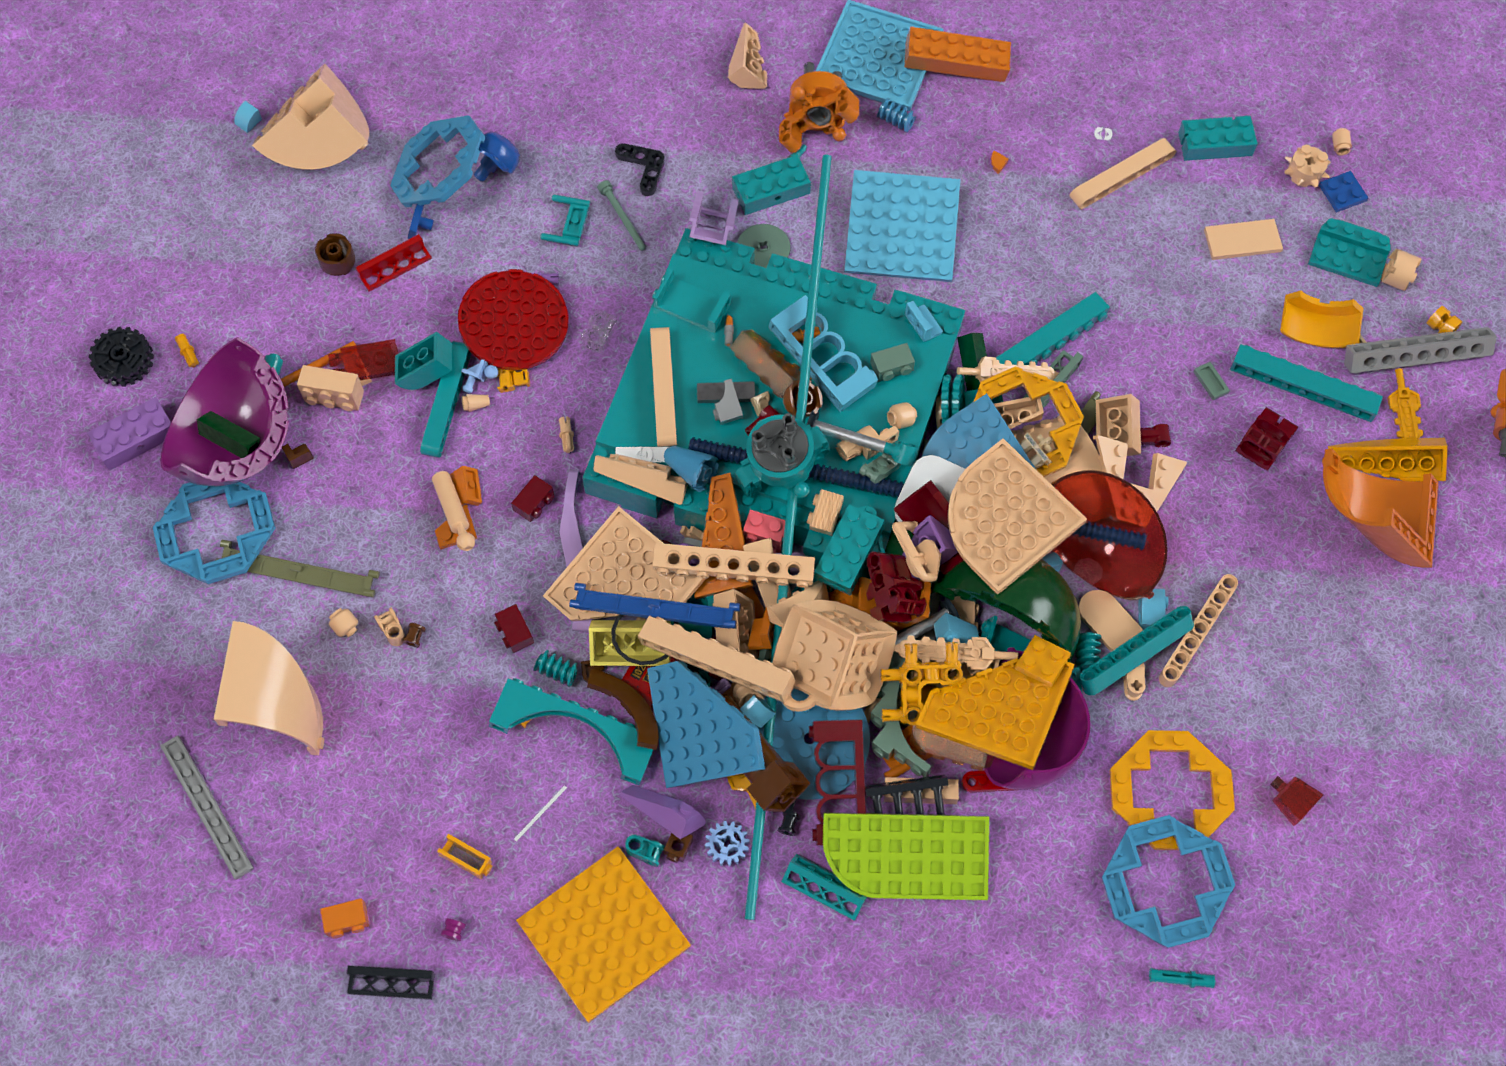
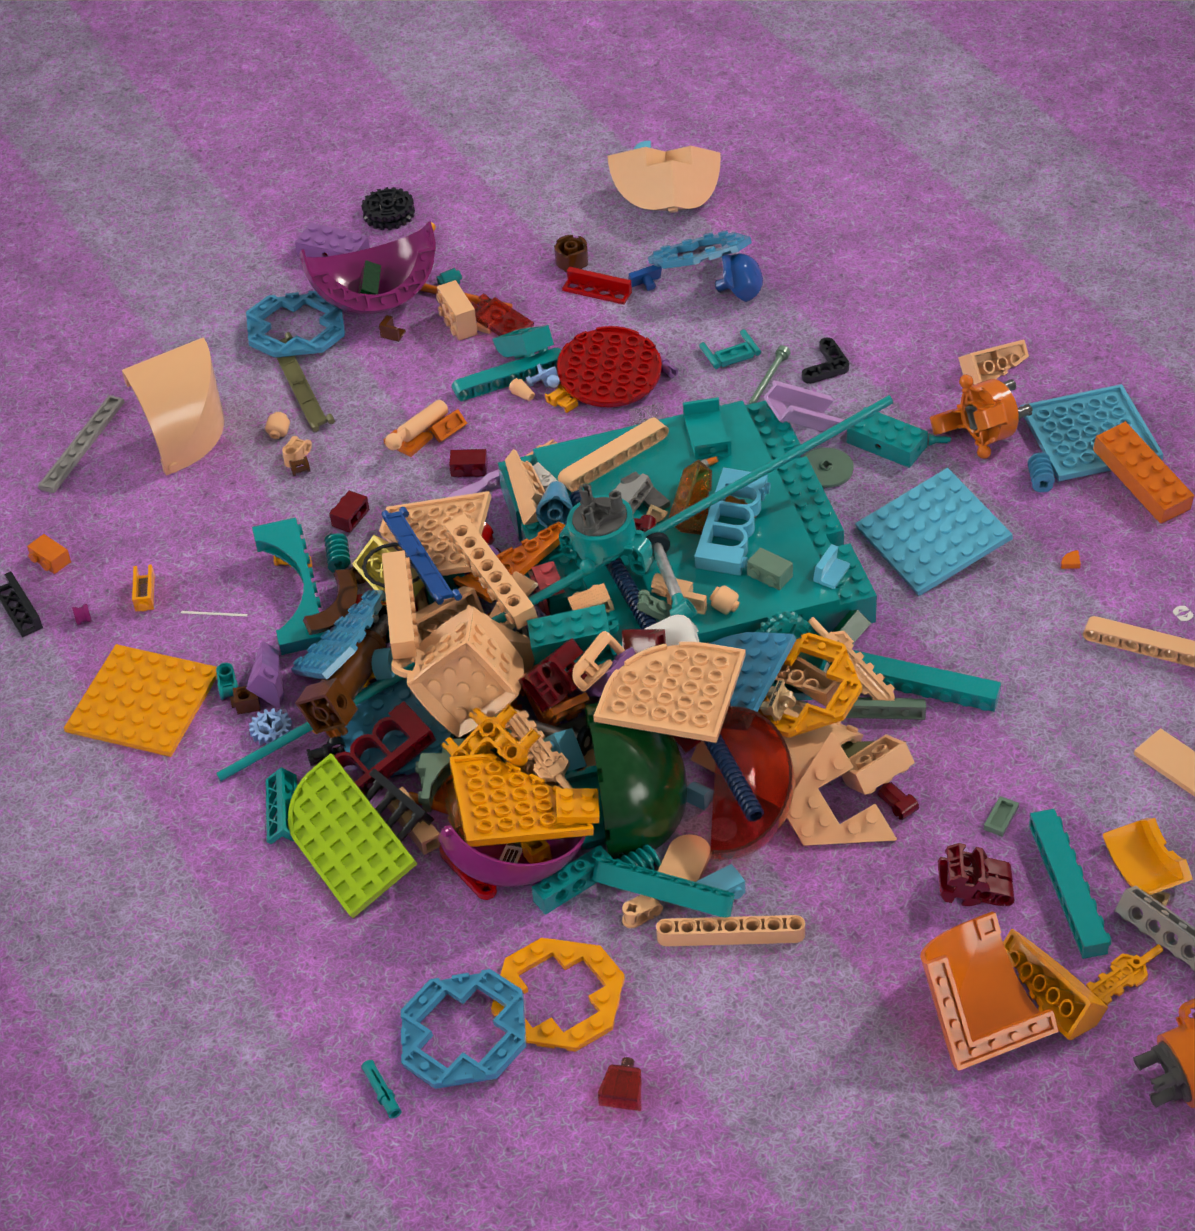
camera: 60 degrees right, 20 degrees down
dark orange cylinder [783,380,822,418] -> none

